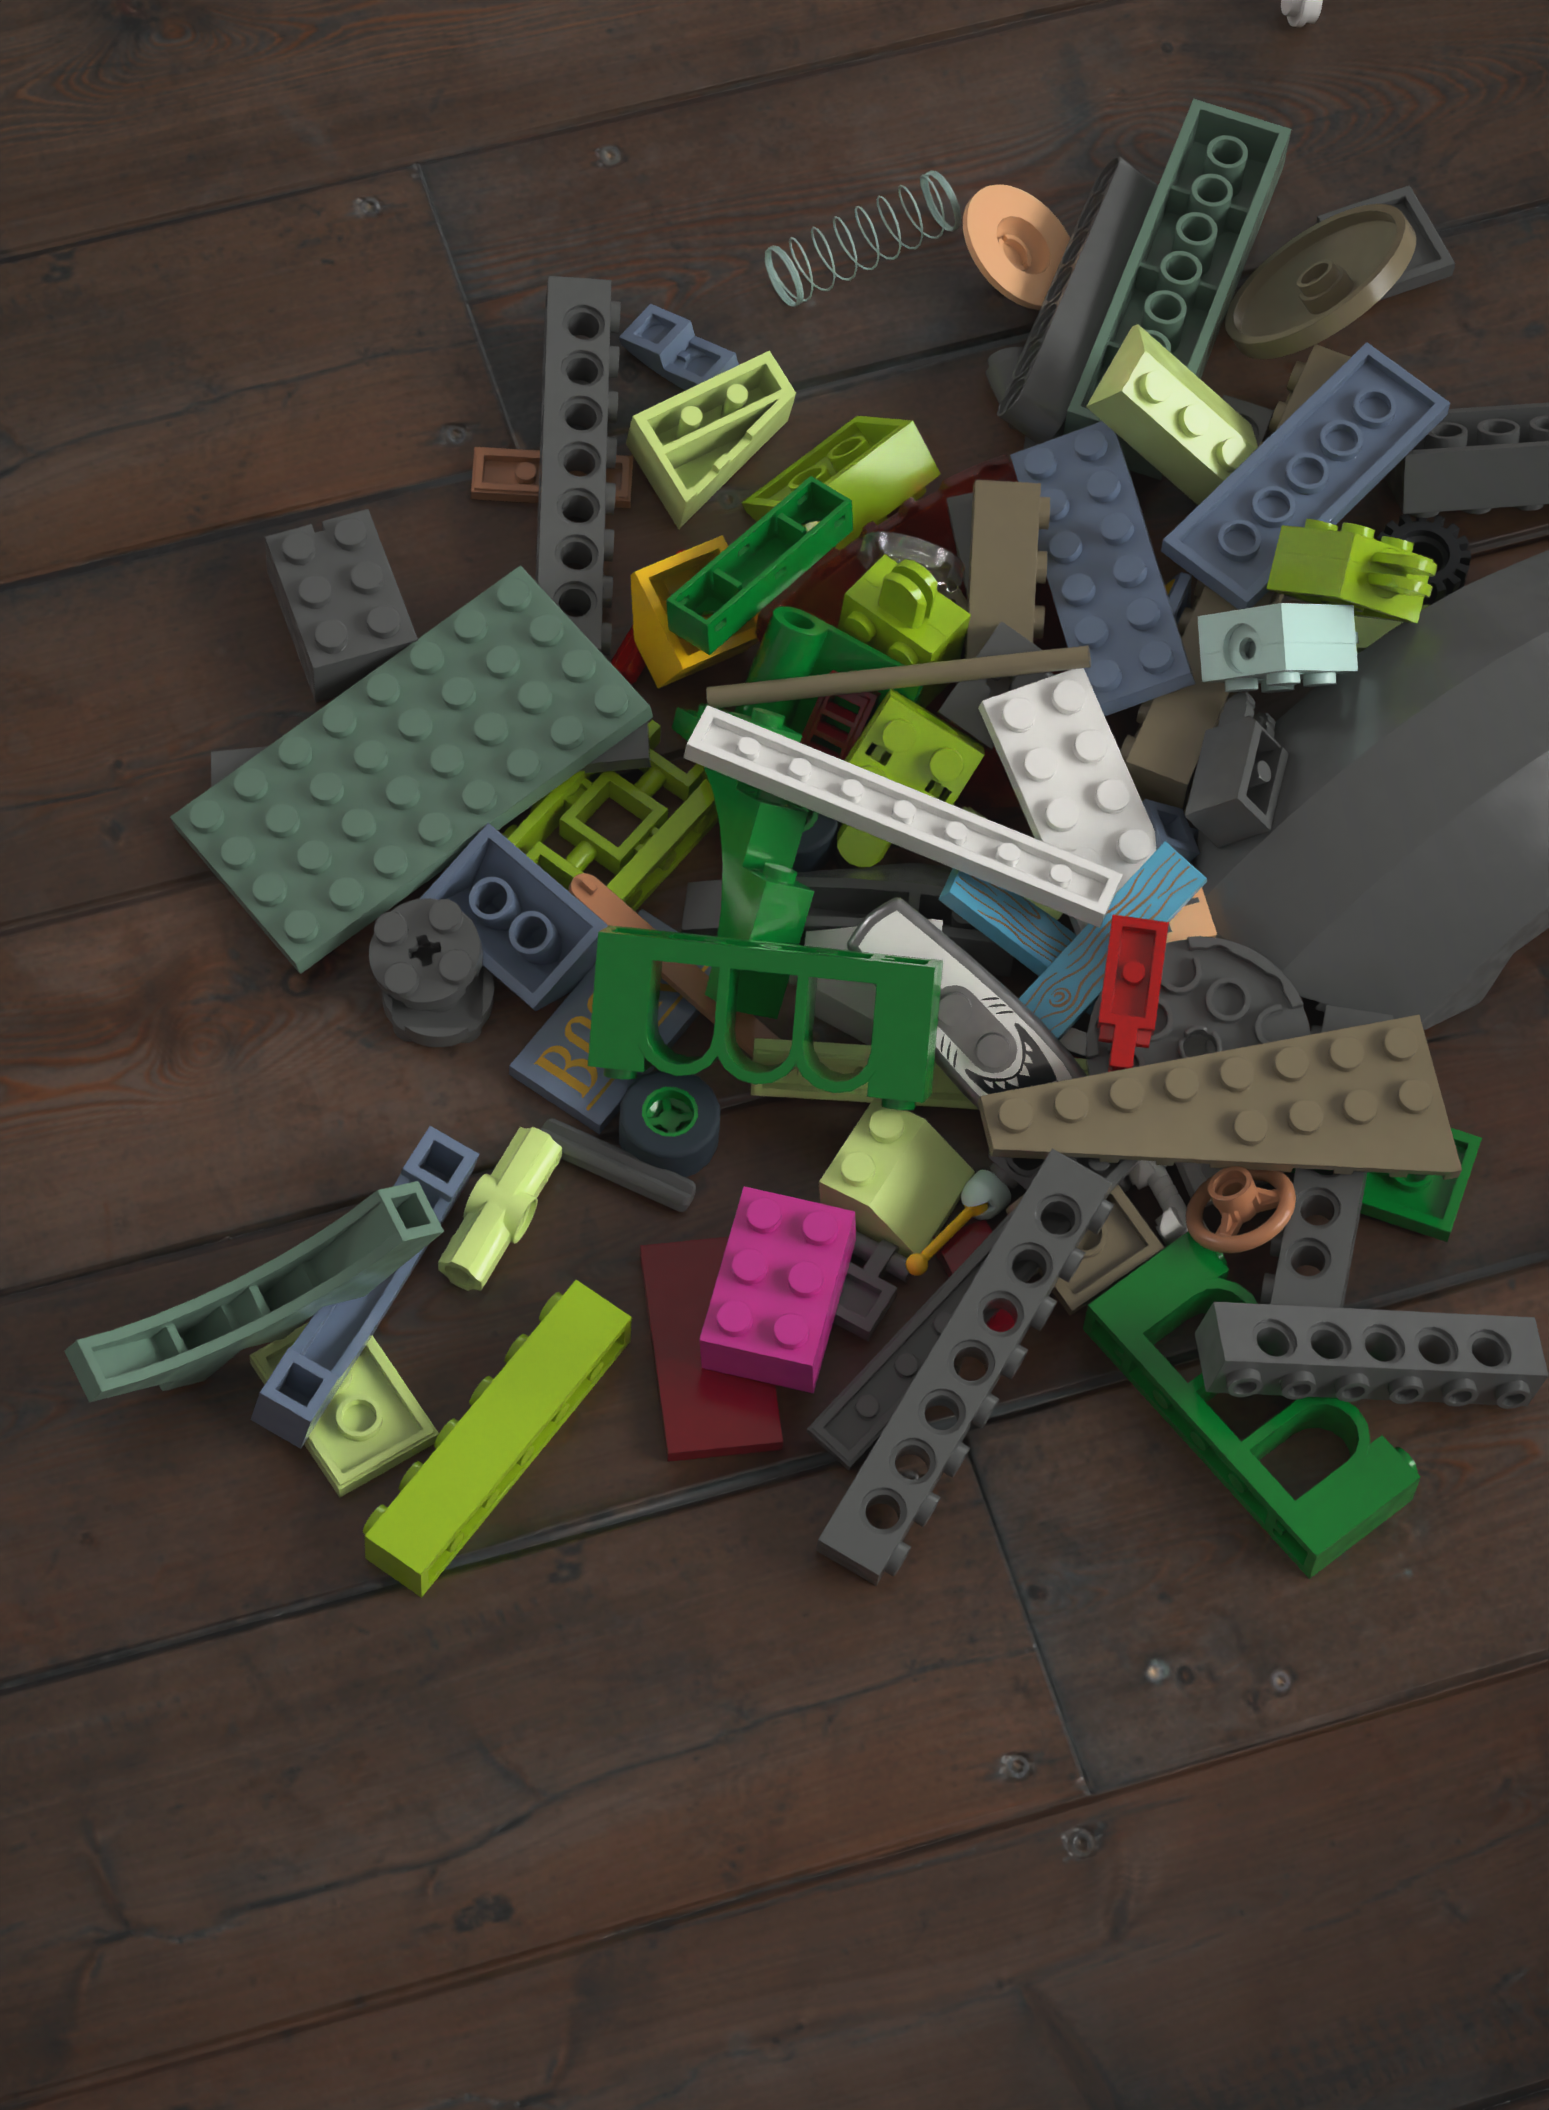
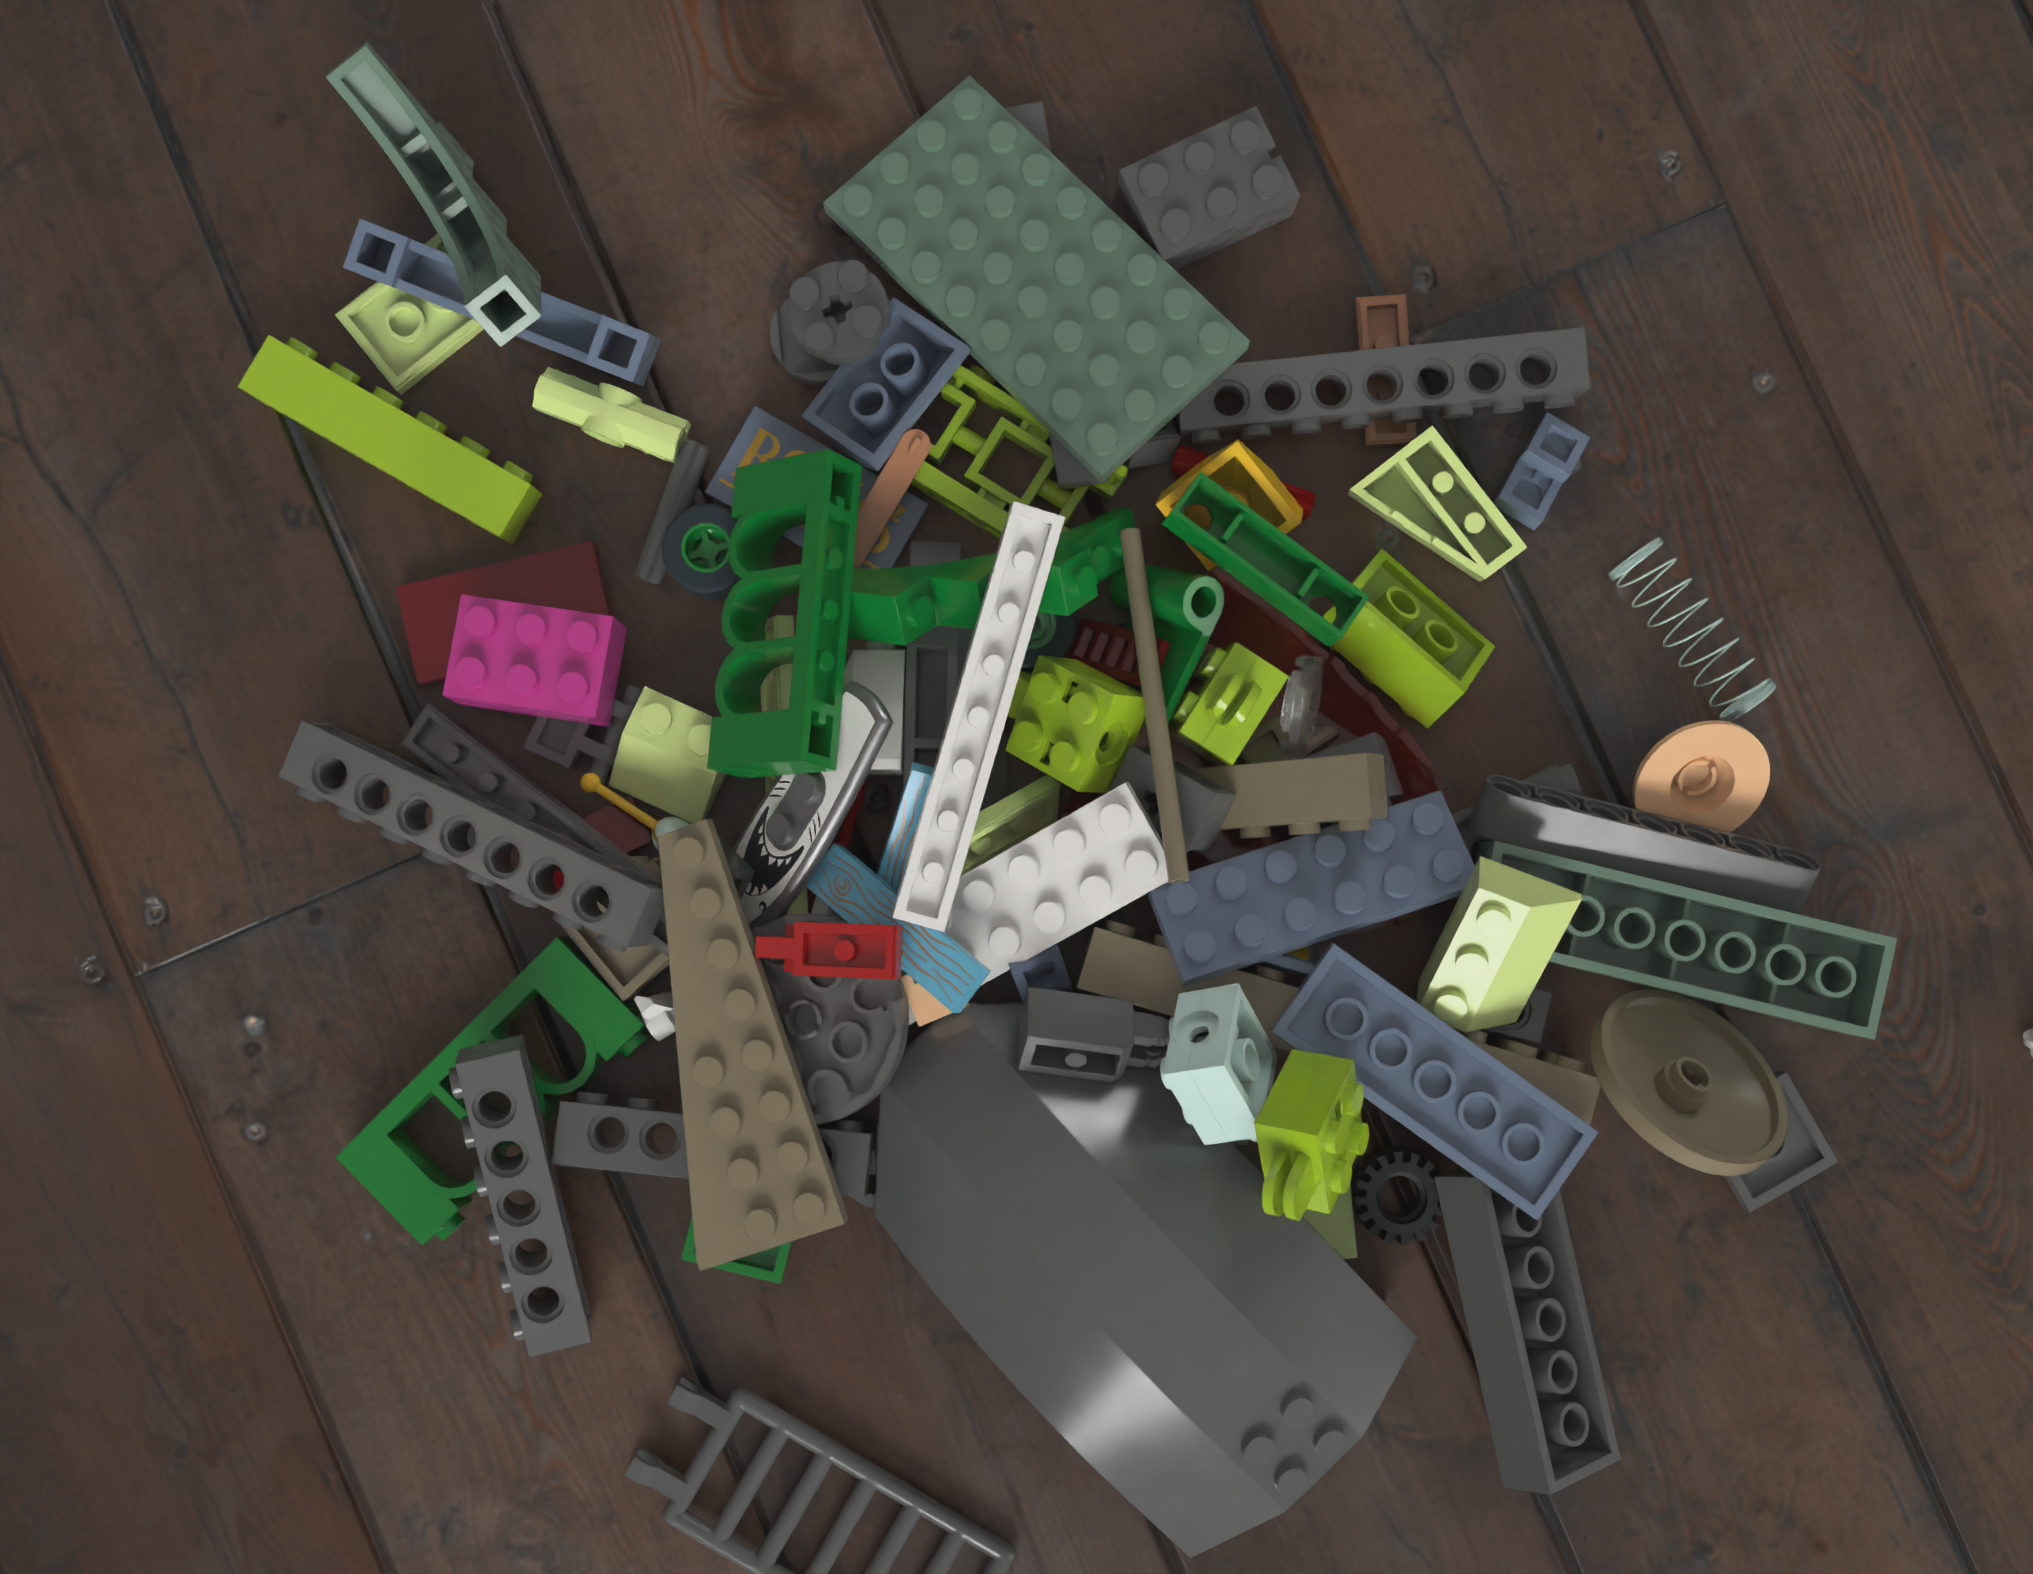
camera: 90 degrees right, 25 degrees up
nougat piece [1185,1166,1296,1253] -> none

